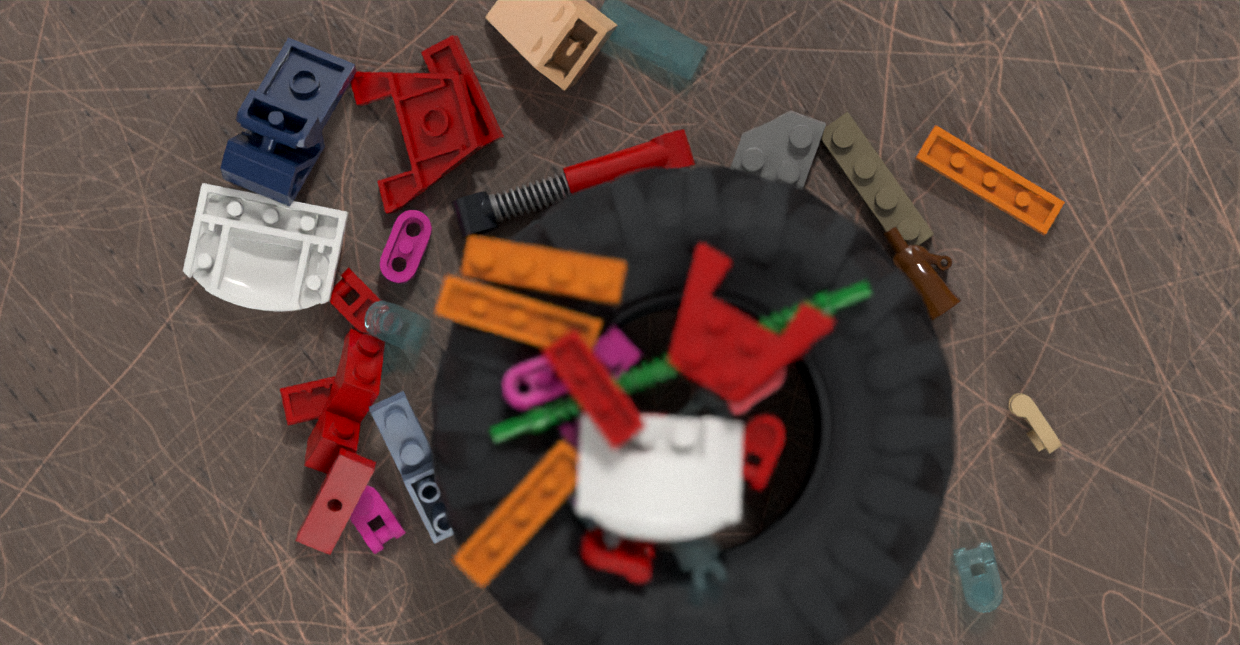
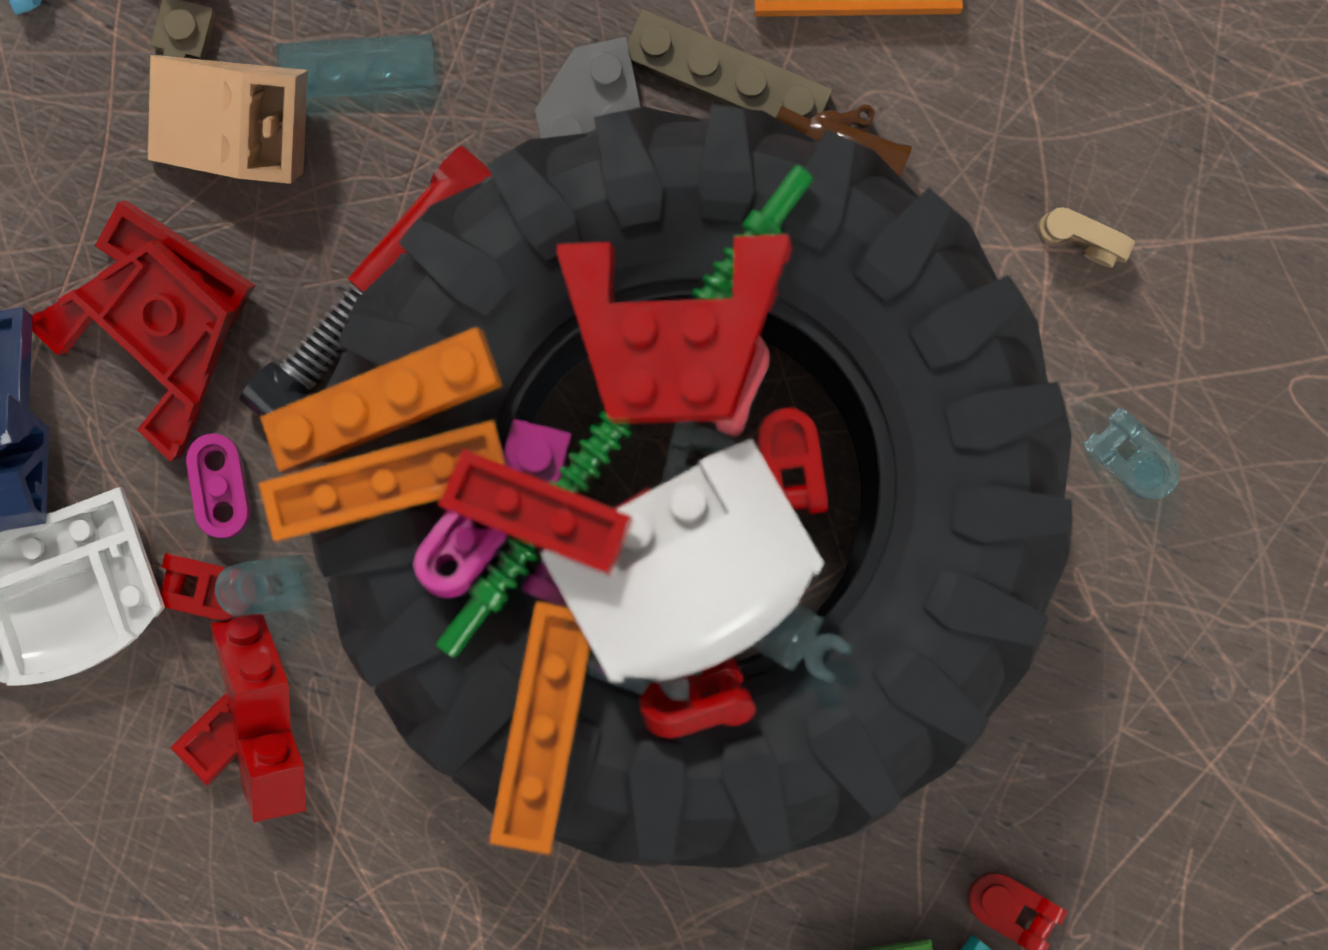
camera: 30 degrees left, 0 degrees up
red tile [295,448,376,555] -> none
dark pink plate [350,485,406,554] -> none
sand blue slope [369,391,453,544] -> none

